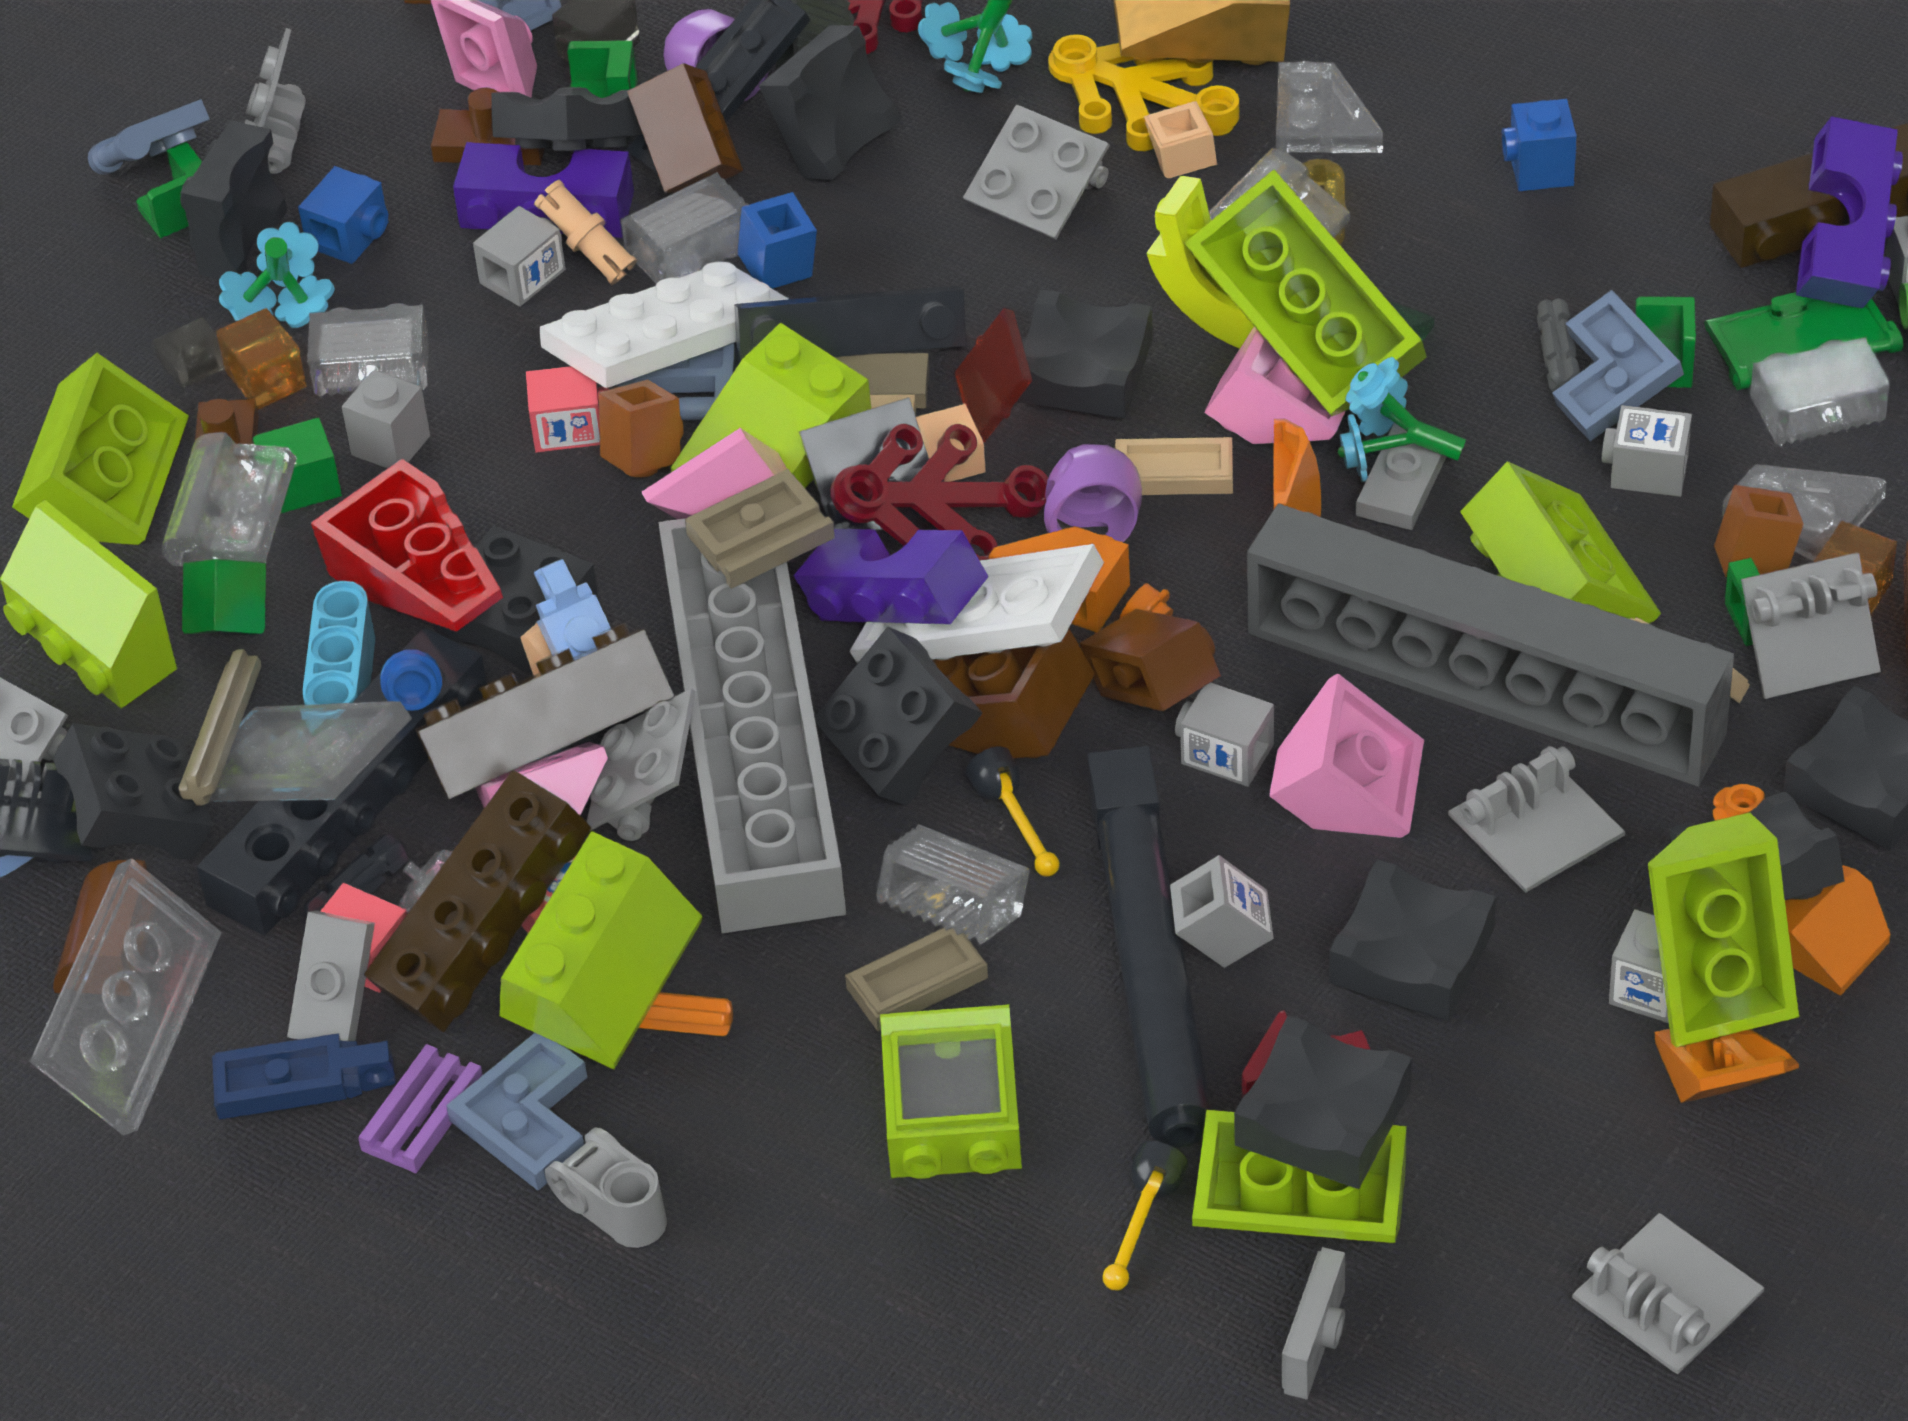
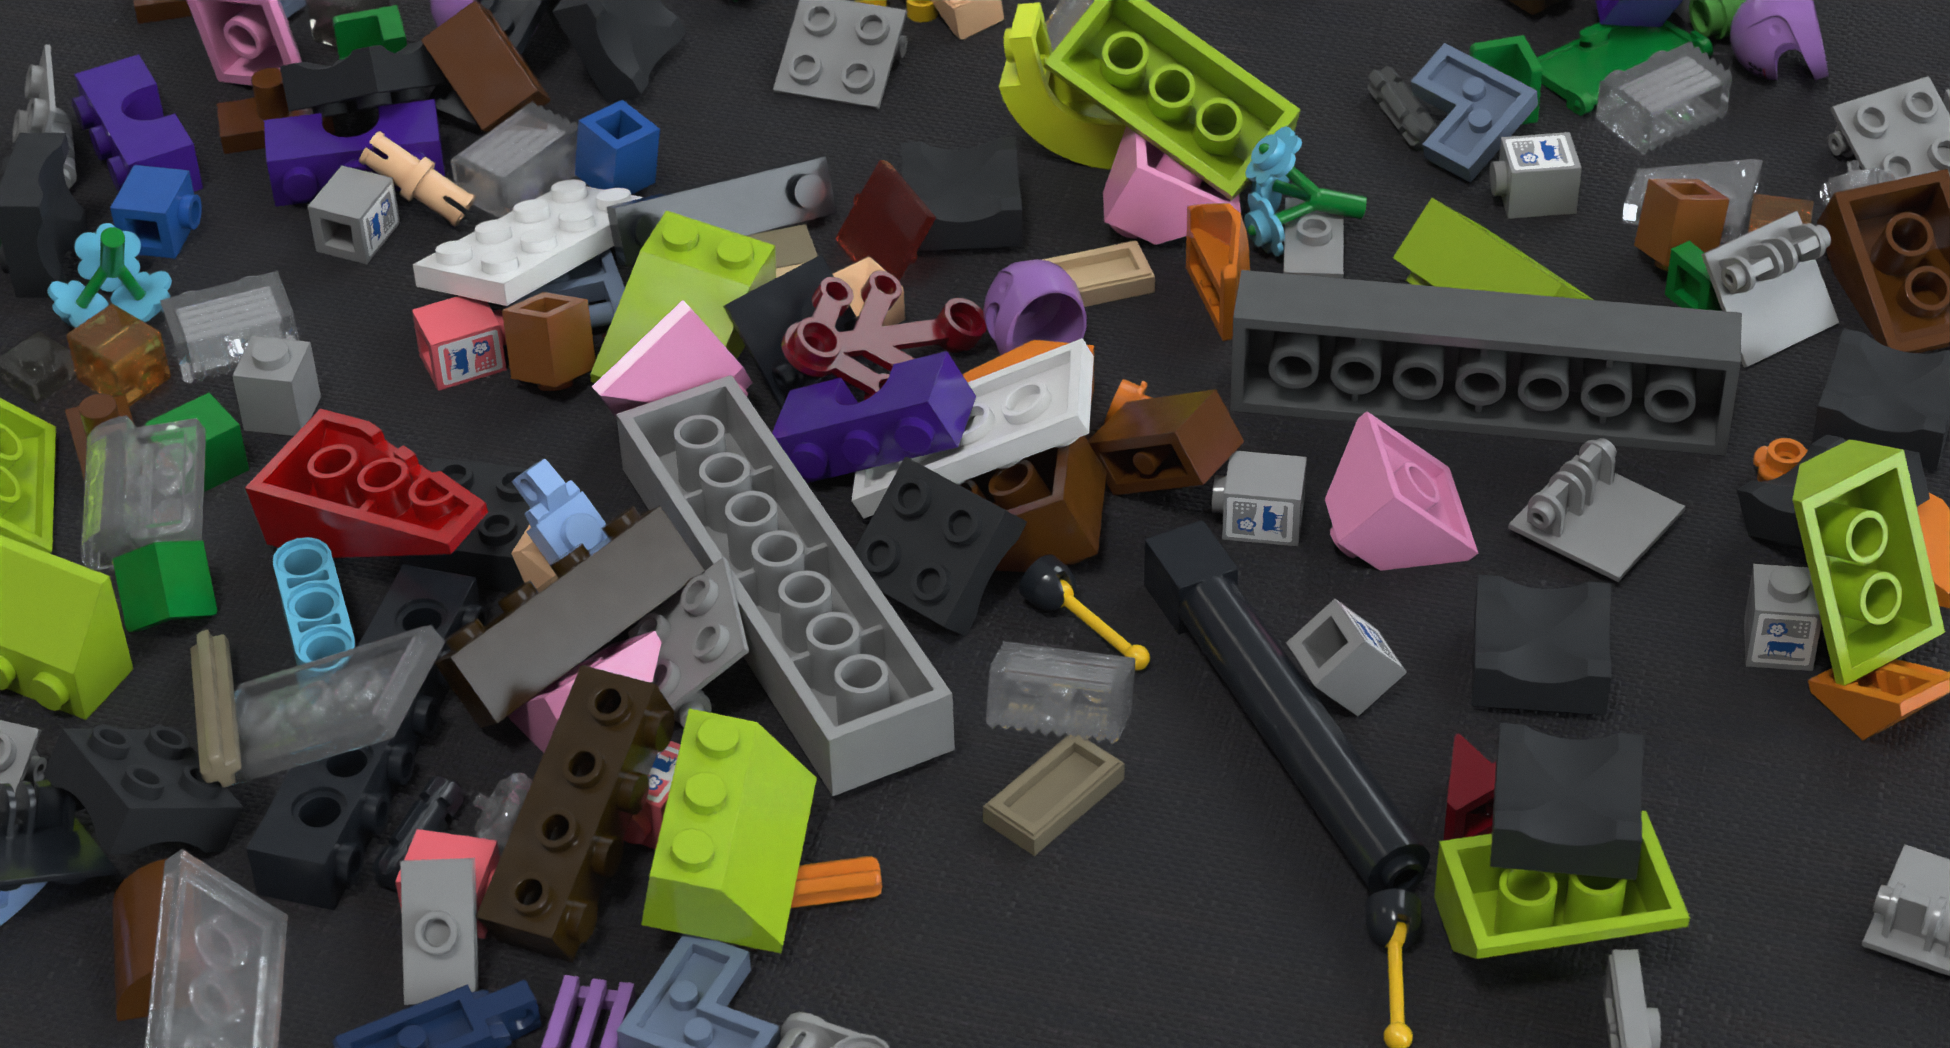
camera: 20 degrees left, 5 degrees down
blue plate [380,649,442,711] -> none
dark tan plate [685,469,835,589] -> none
lime window [880,1005,1022,1179] -> none
none -> dark purple arch [72,54,203,192]

